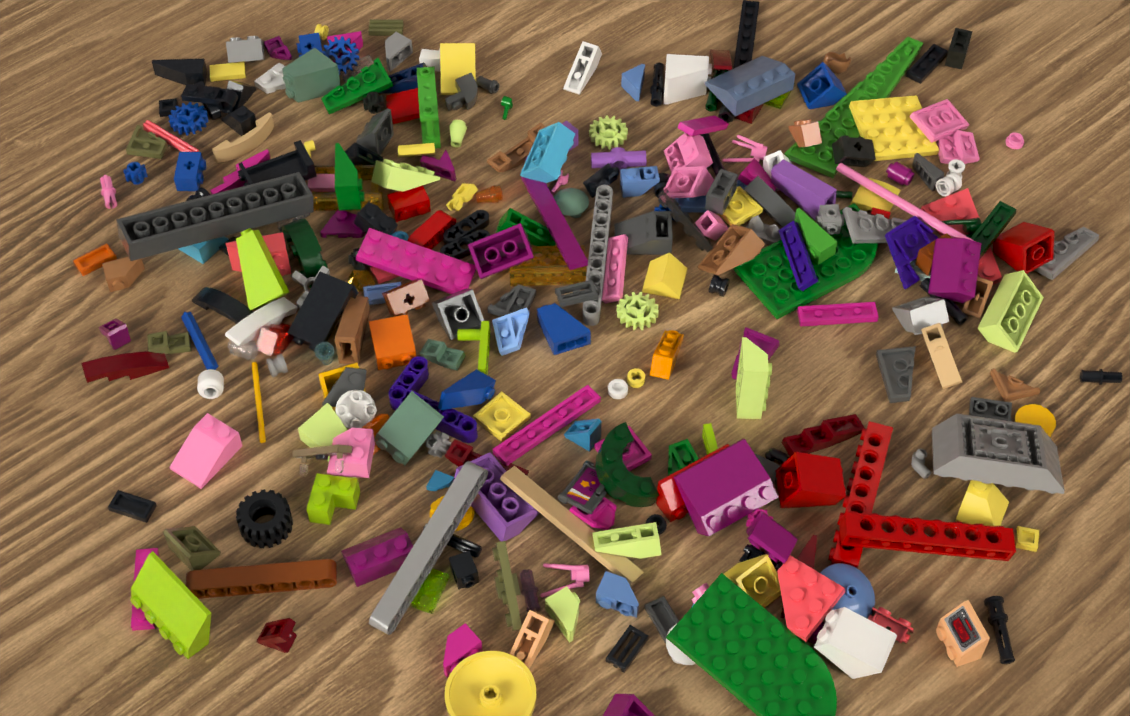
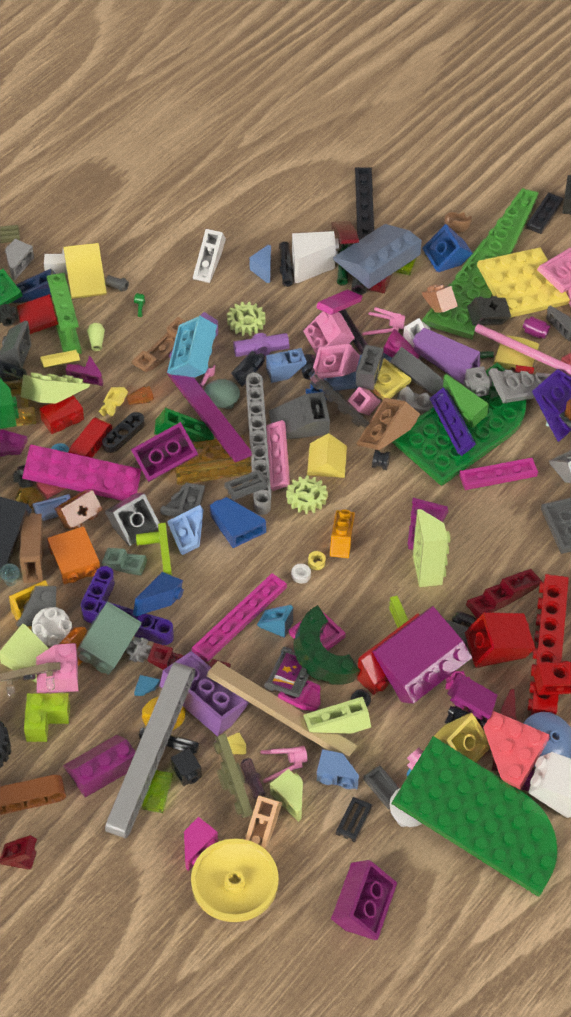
camera: 10 degrees left, 0 degrees up
black brick [354,201,398,235] -> none
black beam [440,230,490,260] -> none
dark grey brick [445,73,478,111] -> none
light yellow tile [473,391,531,442] -> none
green wing [668,439,699,476] -> none
none -> light yellow slope [227,733,246,755]

